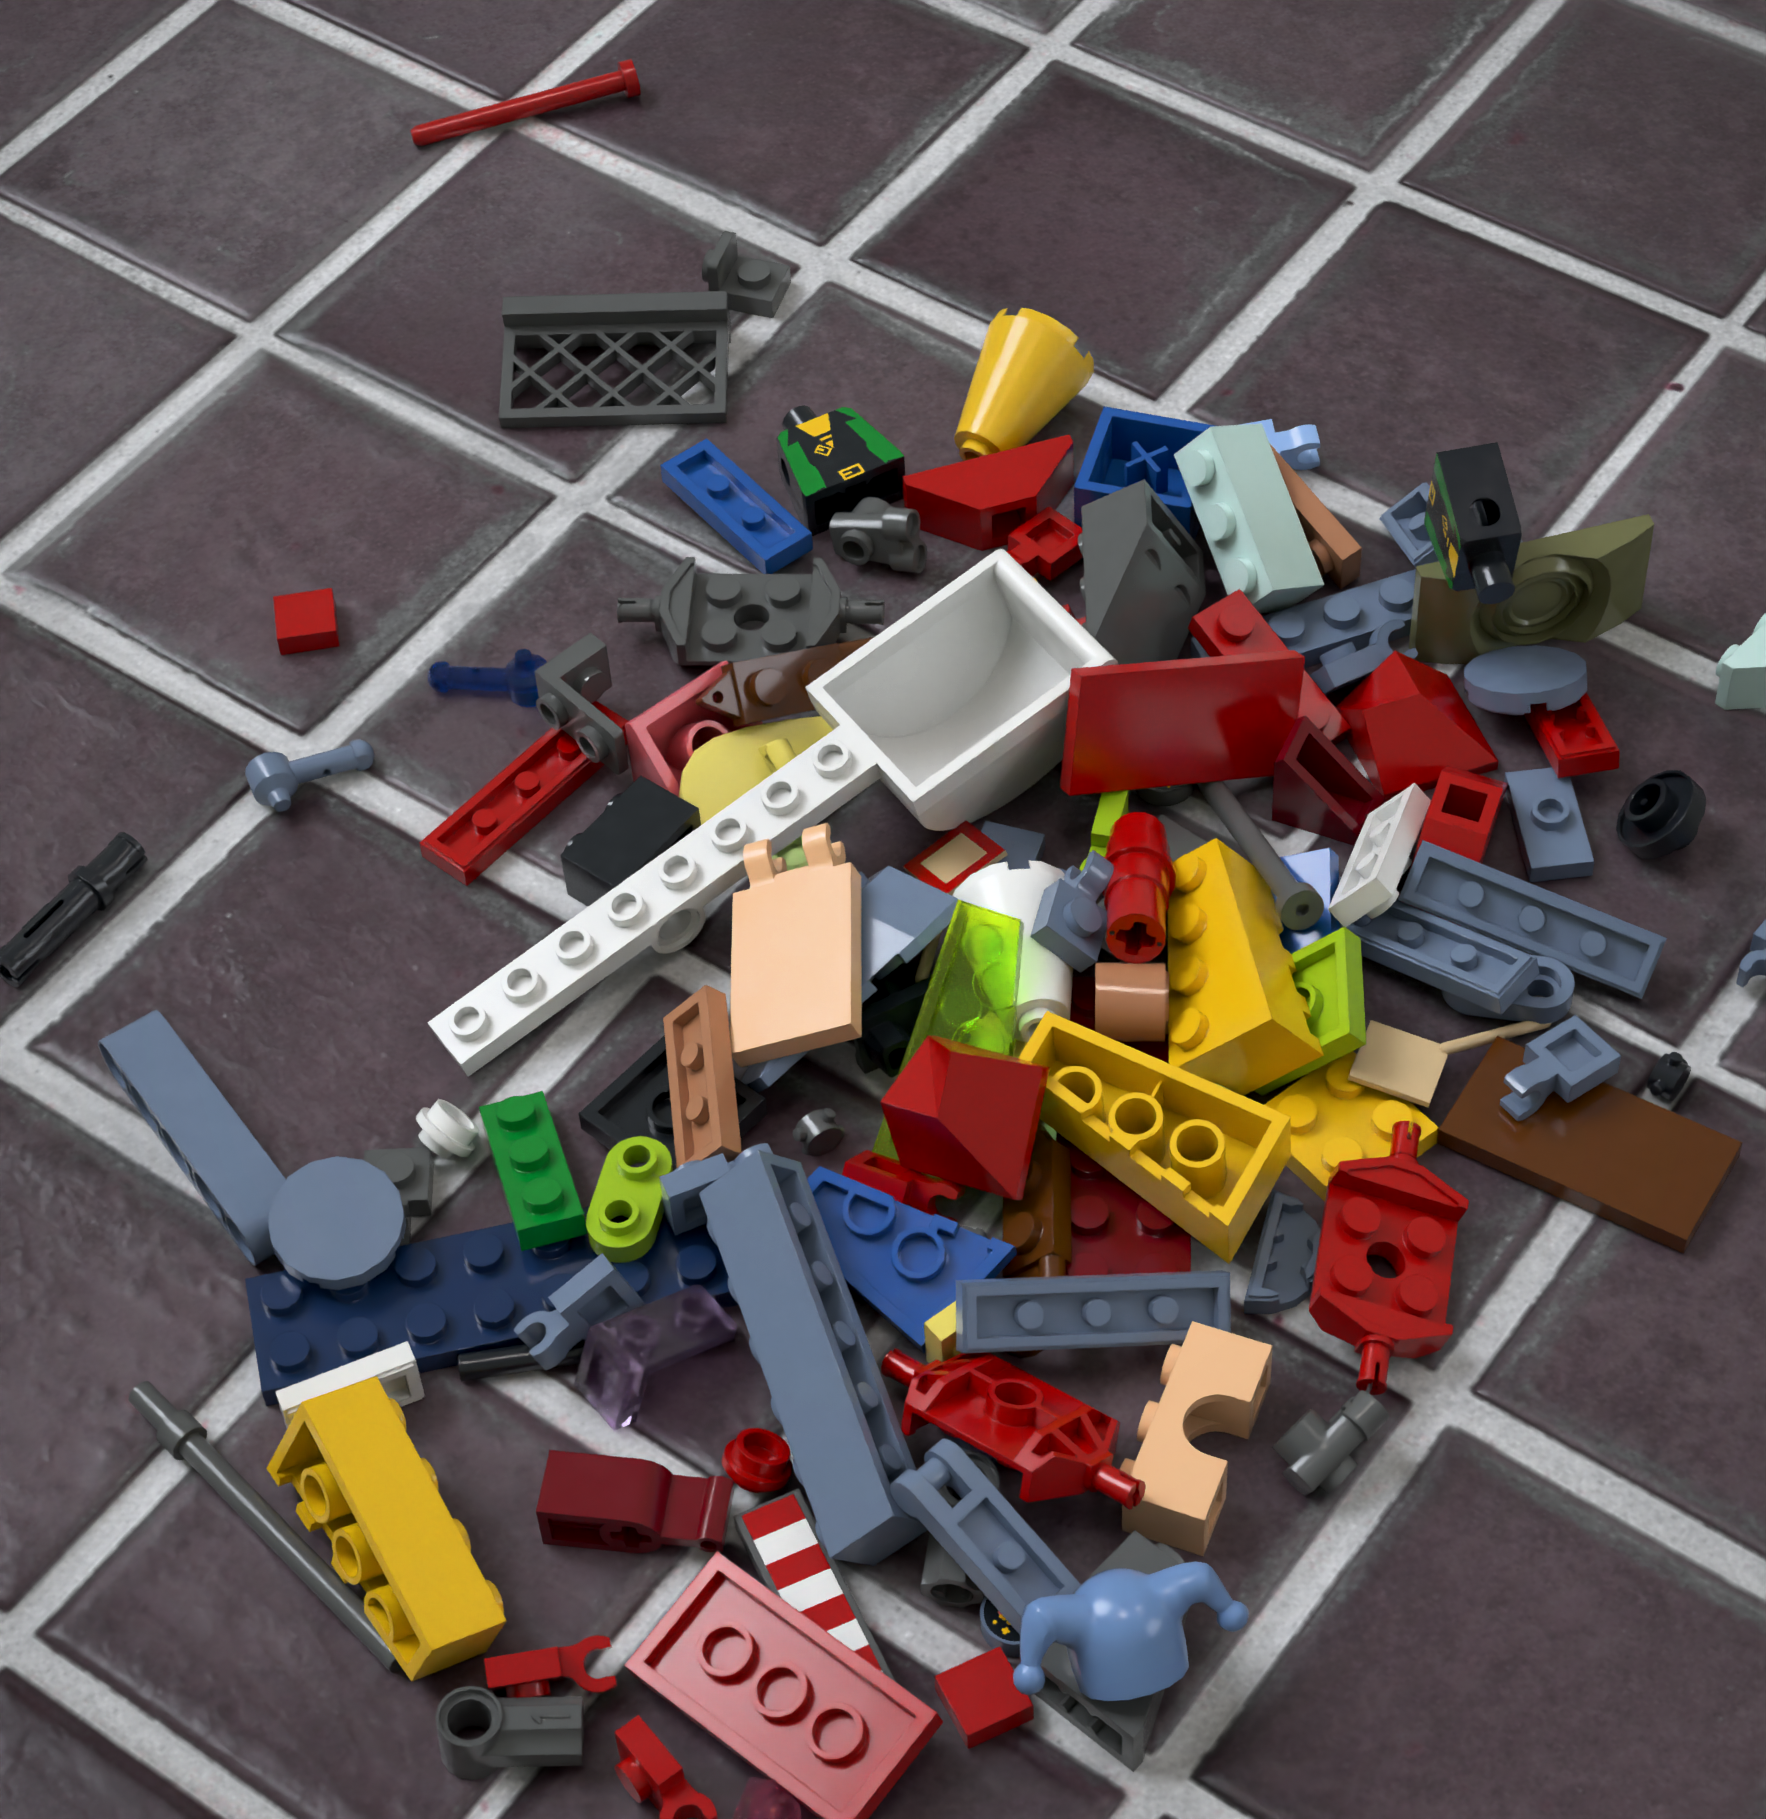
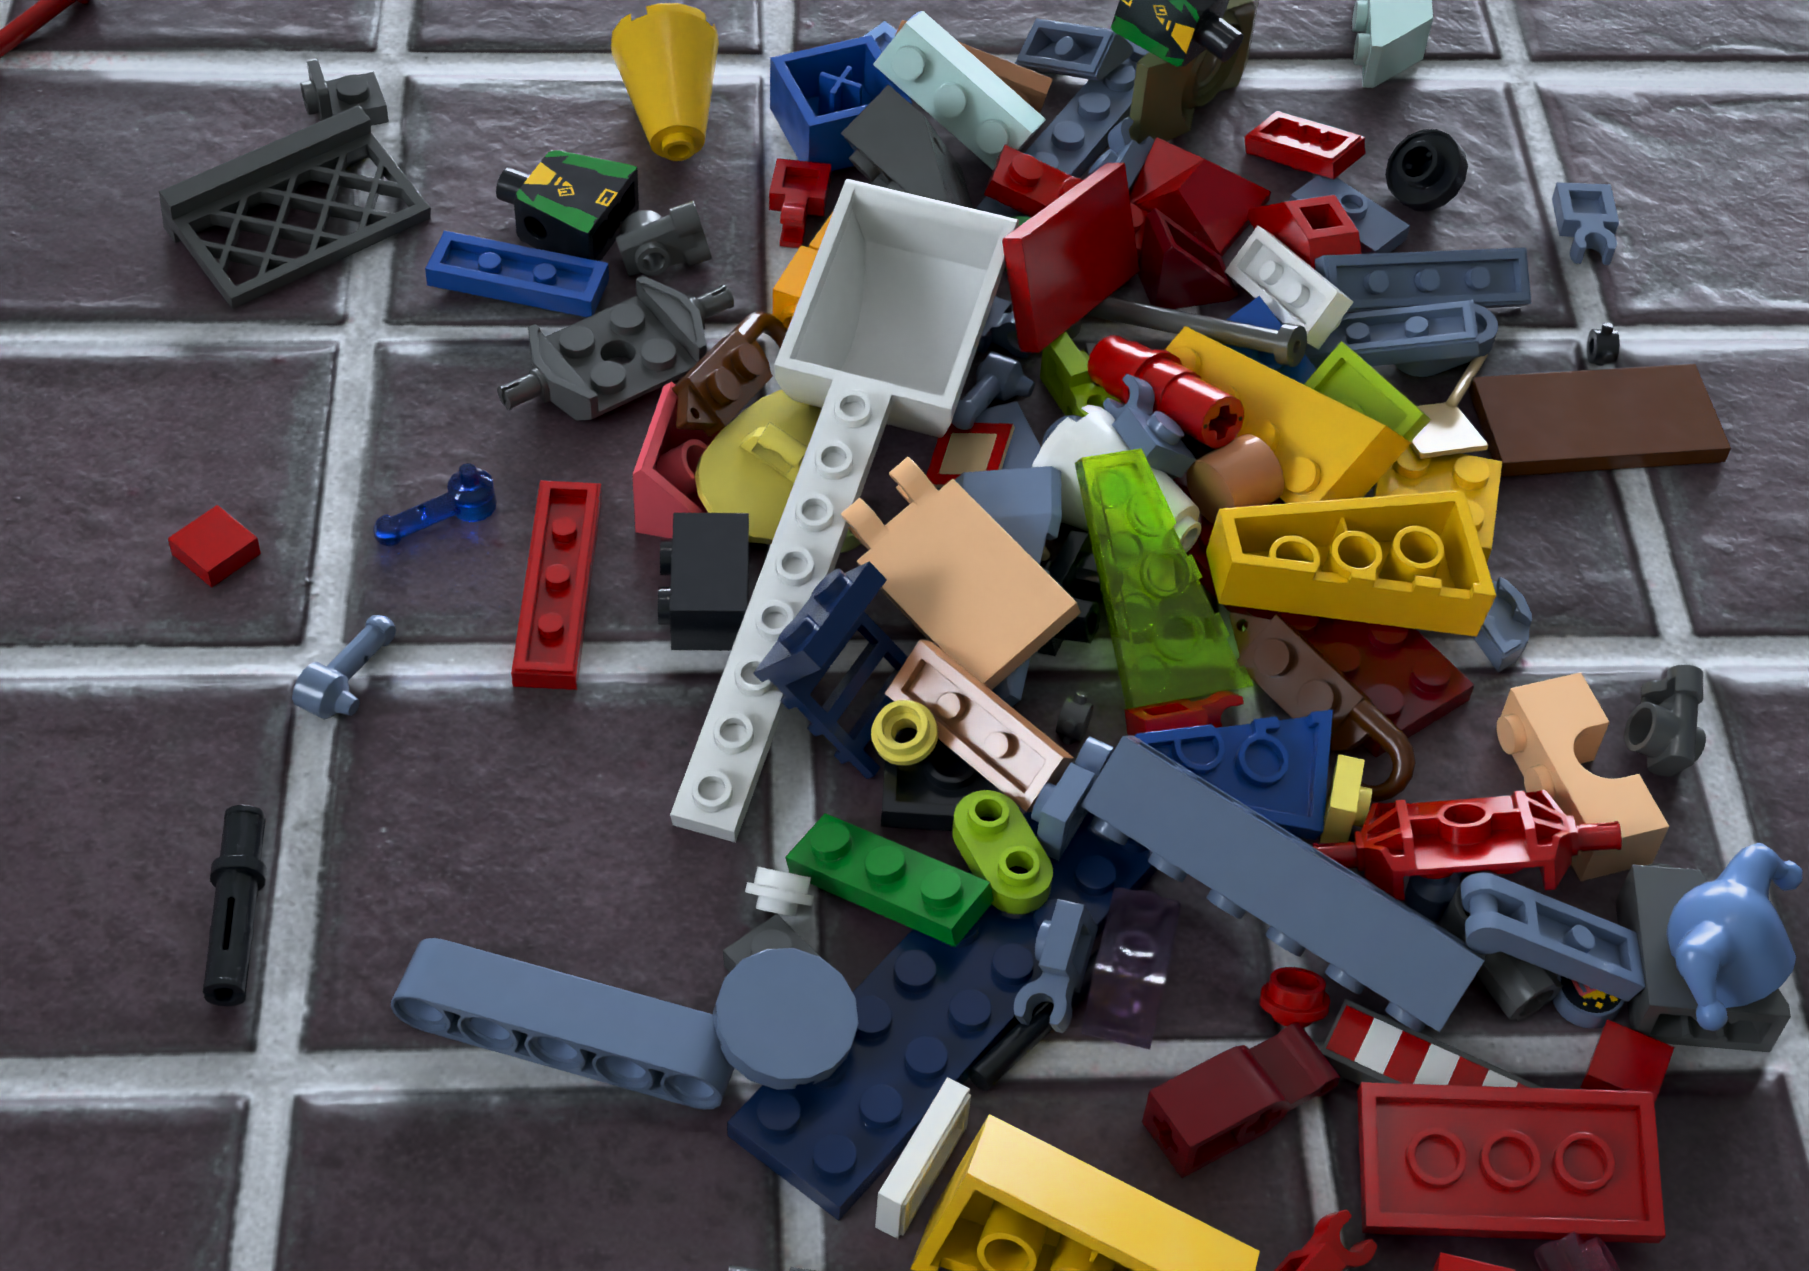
camera: 45 degrees left, 0 degrees up
dark grey bracket [534,633,629,775] -> none
red slope [880,1035,1050,1200] -> none
red slope [903,434,1074,551] -> none
sand blue tile [956,1270,1231,1353] -> none
red plate [1309,1121,1469,1395] -> none
sand blue tile [1464,645,1587,715] -> none
sand blue plate [1499,1015,1621,1121] -> none
none -> dark blue plate [753,561,908,779]
none -> light yellow plate [871,700,938,766]
none -> sand blue piece [951,351,1035,430]

